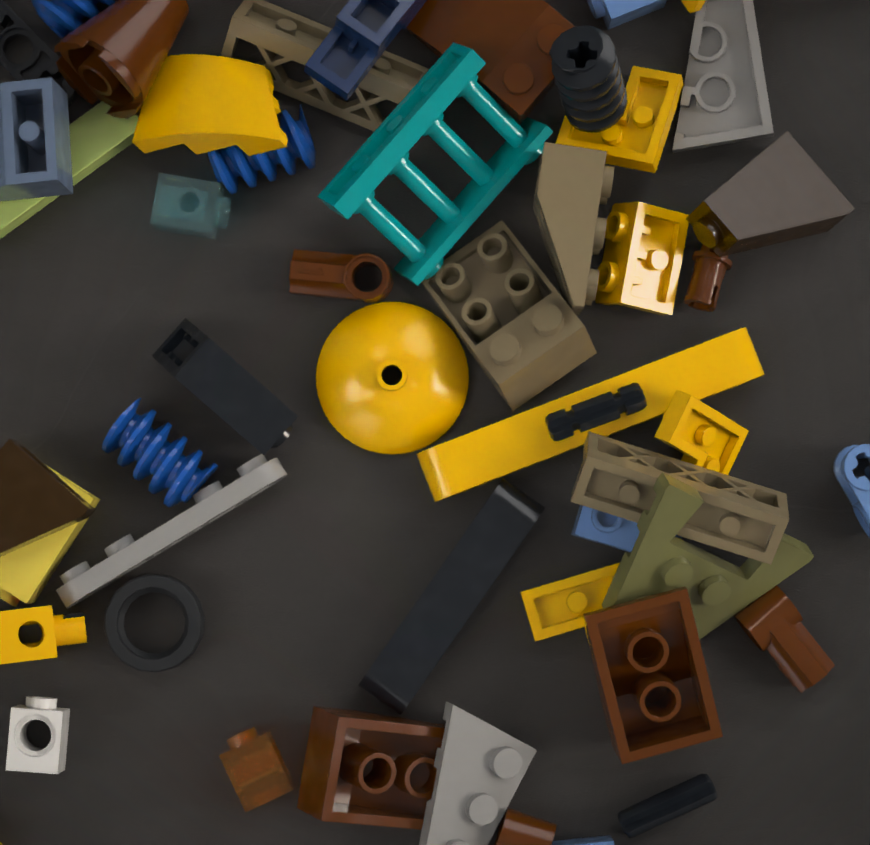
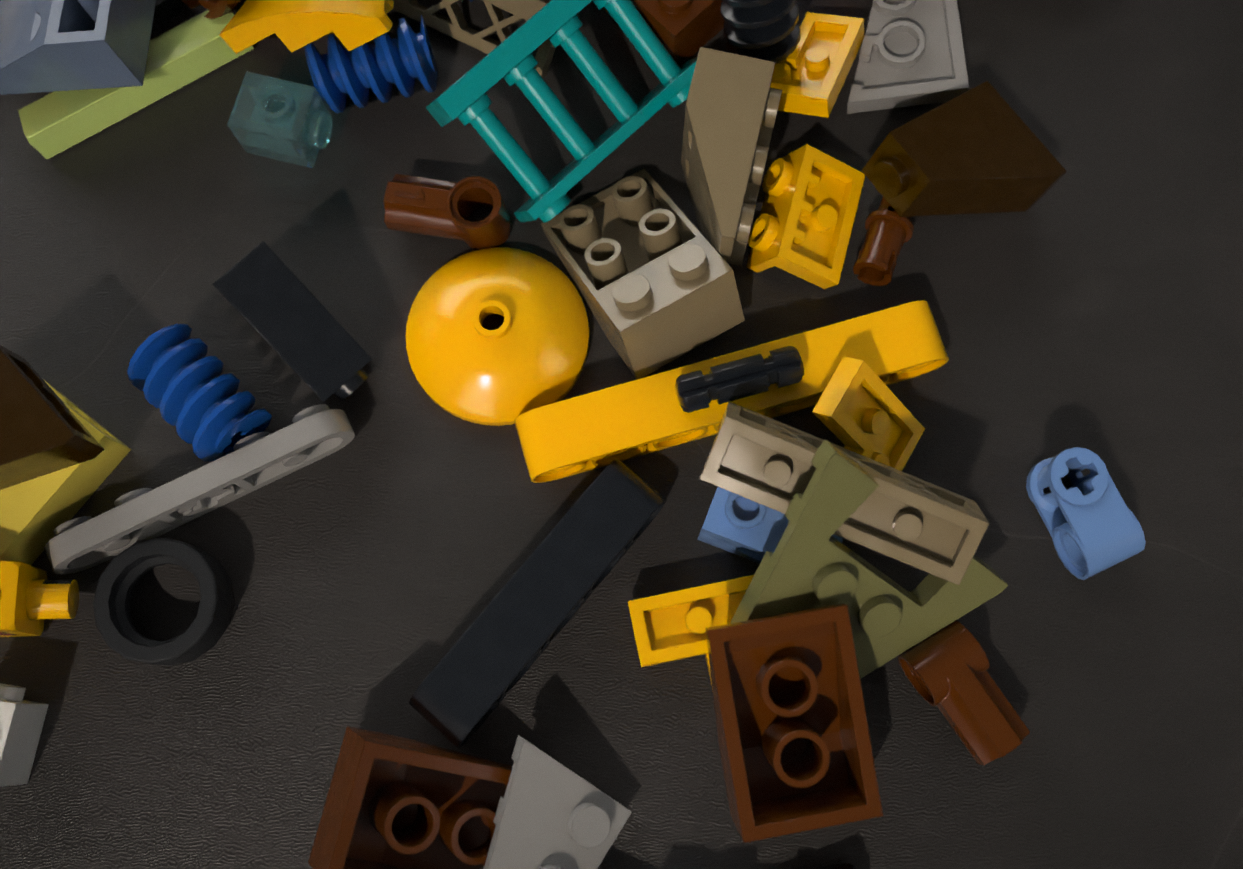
camera: 10 degrees right, 10 degrees down
clear orange brick [219,726,296,813] -> none

